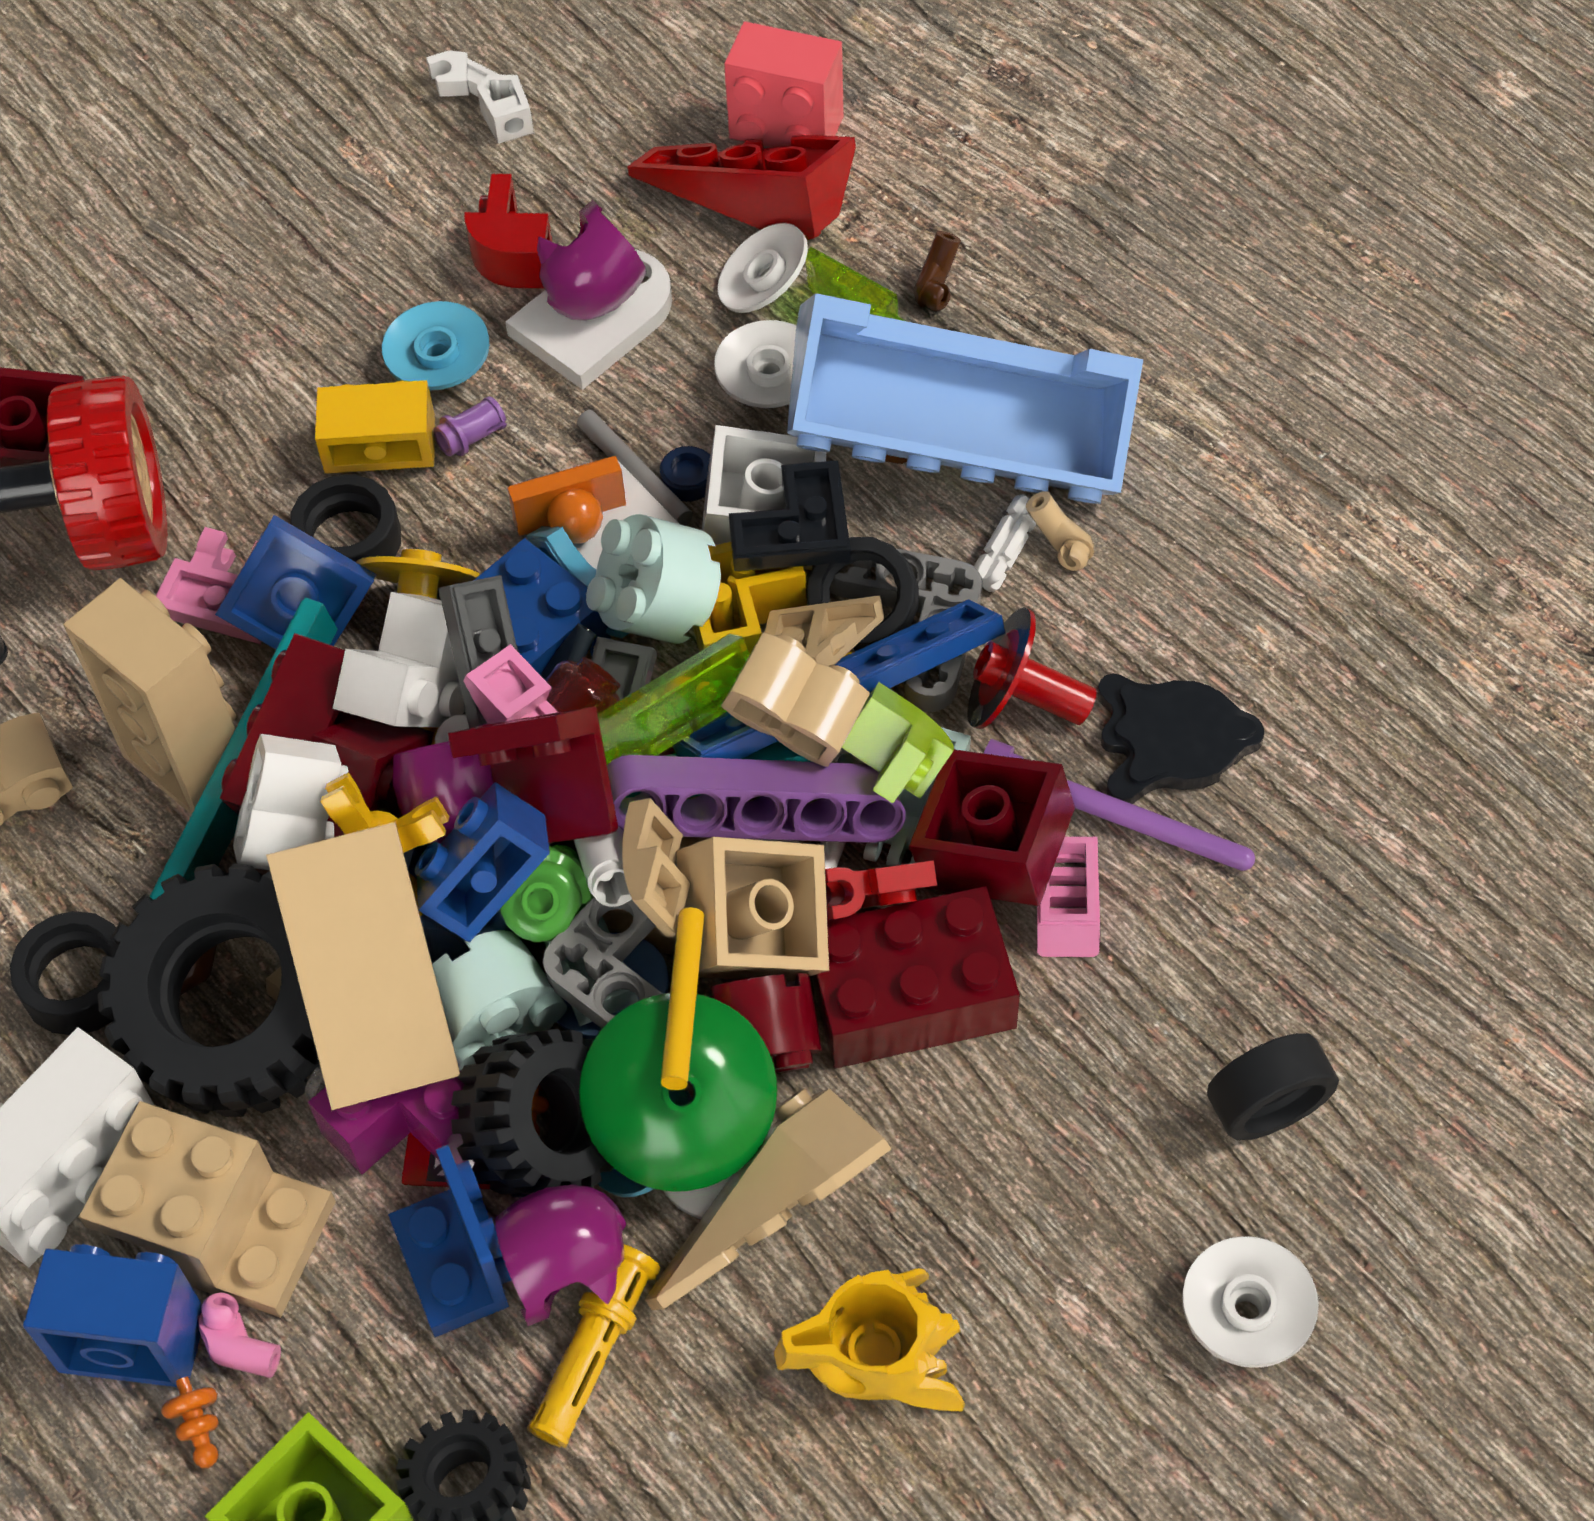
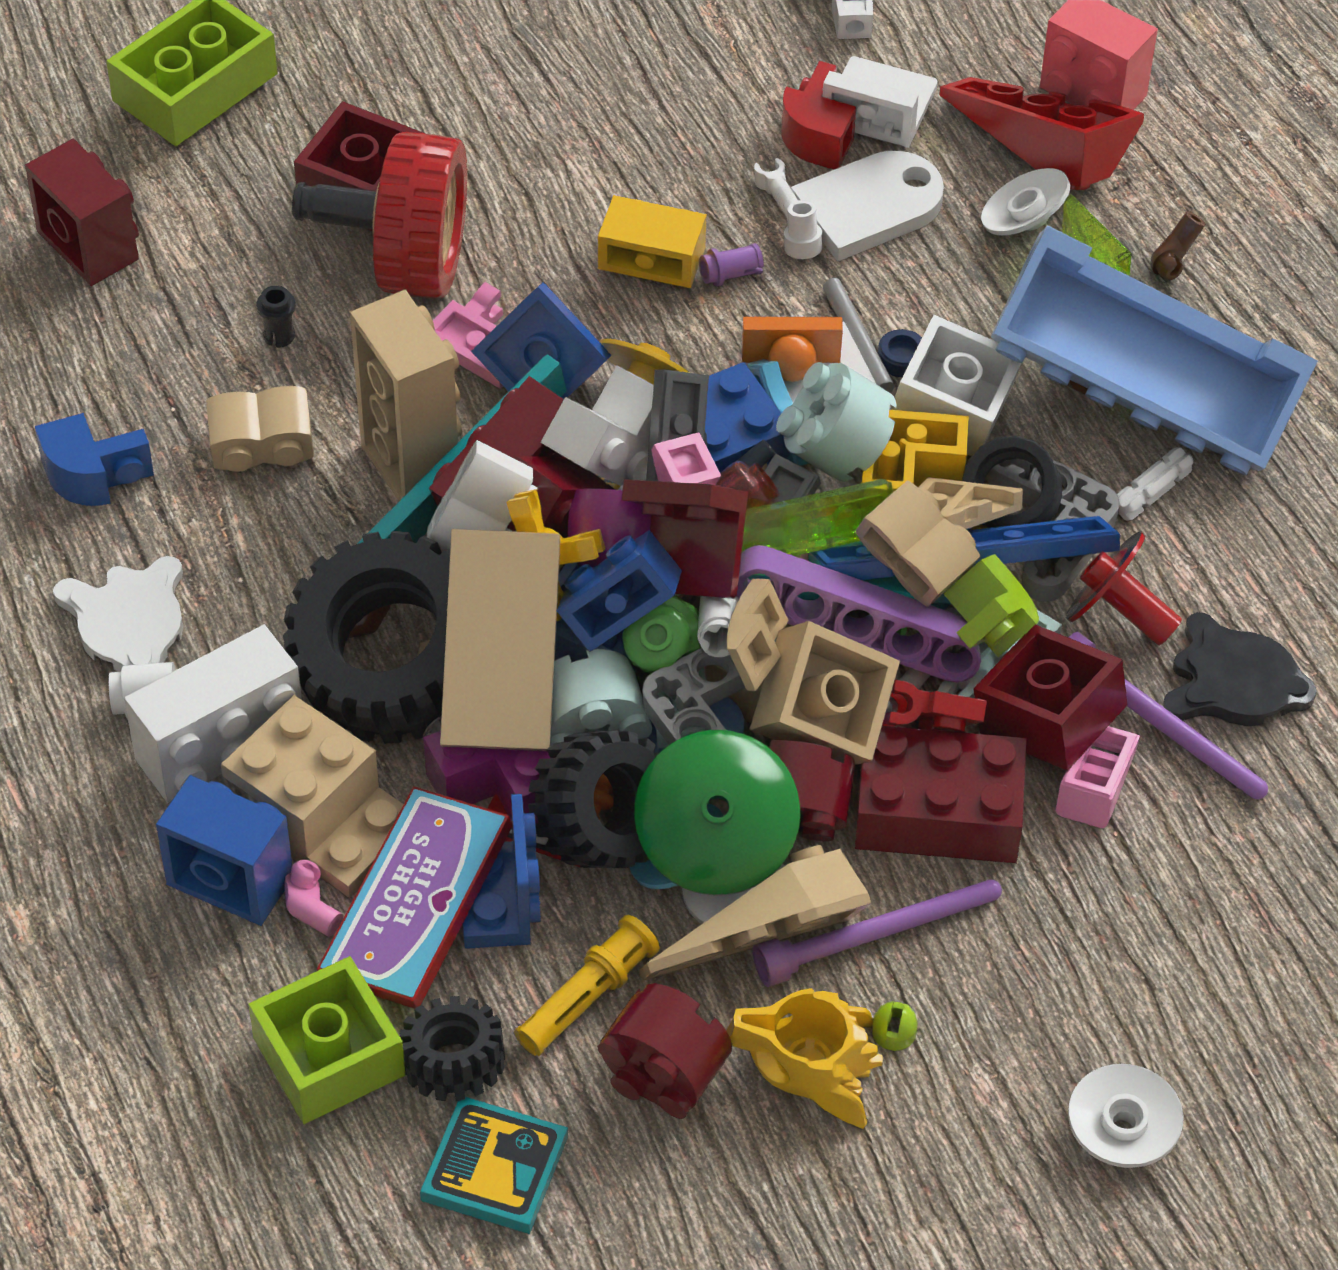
camera: 15 degrees right, 5 degrees down
black tyre [10,911,119,1035] -> none
orange hair [161,1376,219,1469] -> none
black tyre [290,474,401,562] -> none
medium azure dish [382,301,490,390] -> none
magenta piece [495,1185,626,1326] -> none
magenta piece [537,199,647,321] -> none
yellow bar [661,907,704,1090] -> none
white dish [714,320,796,408] -> none
black tile [729,460,851,572] -> none
tan arm [1026,491,1094,571] -> none
black tyre [1207,1033,1339,1140] -> none
none -> tile [317,786,512,1009]
none -> dark red brick [597,983,732,1119]
none -> medium lavender piece [753,880,1002,987]
none -> white brick [754,158,823,259]
none -> white bracket [822,56,938,148]
none -> lime hinge [872,1001,918,1051]

